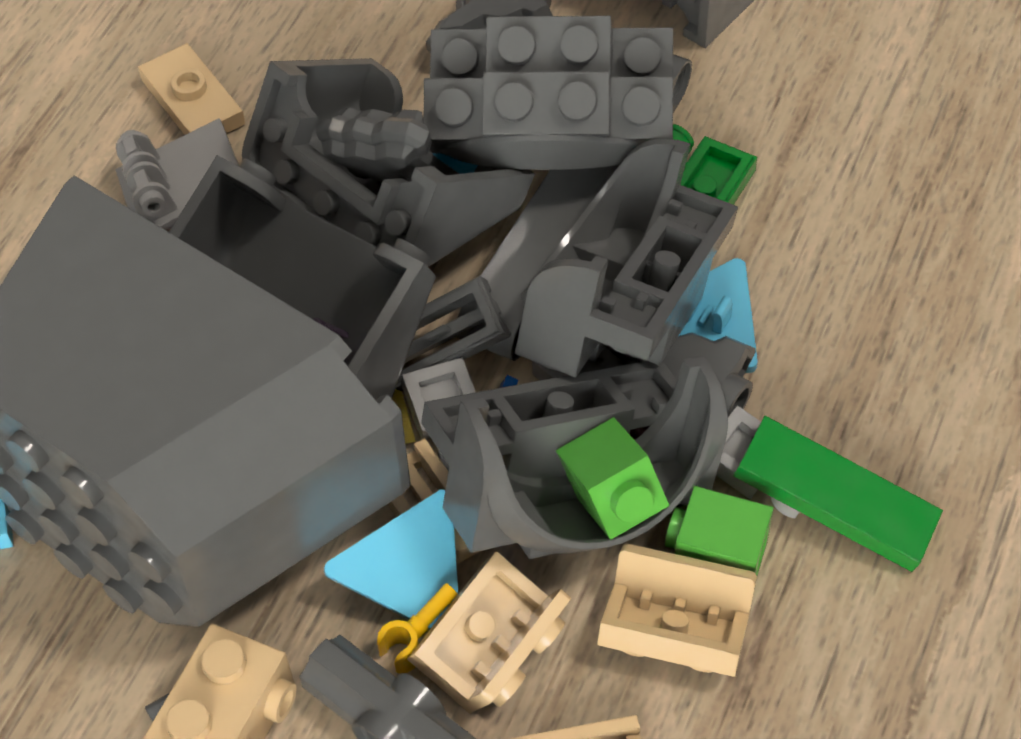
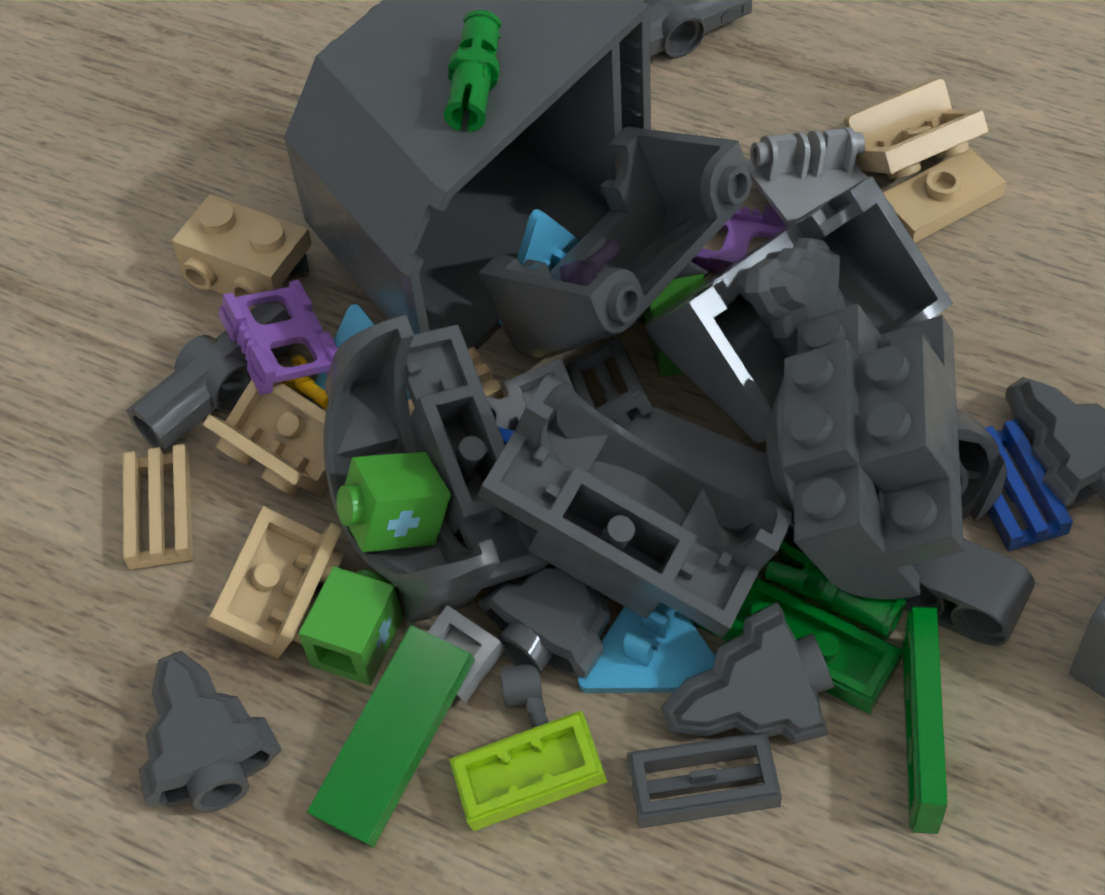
camera: 95 degrees right, 0 degrees up
none -> dark grey rock [139,651,282,812]
none -> medium lavender piece [219,280,338,396]
none -> green pin [443,10,502,132]
none -> lime plate [449,710,608,831]
none -> dark grey hand [501,664,549,728]
none -> dark grey tile [627,733,782,829]
none -> dark grey rock [661,602,834,744]
none -> tan bracket [843,79,989,179]
none -> green tile [902,607,948,834]

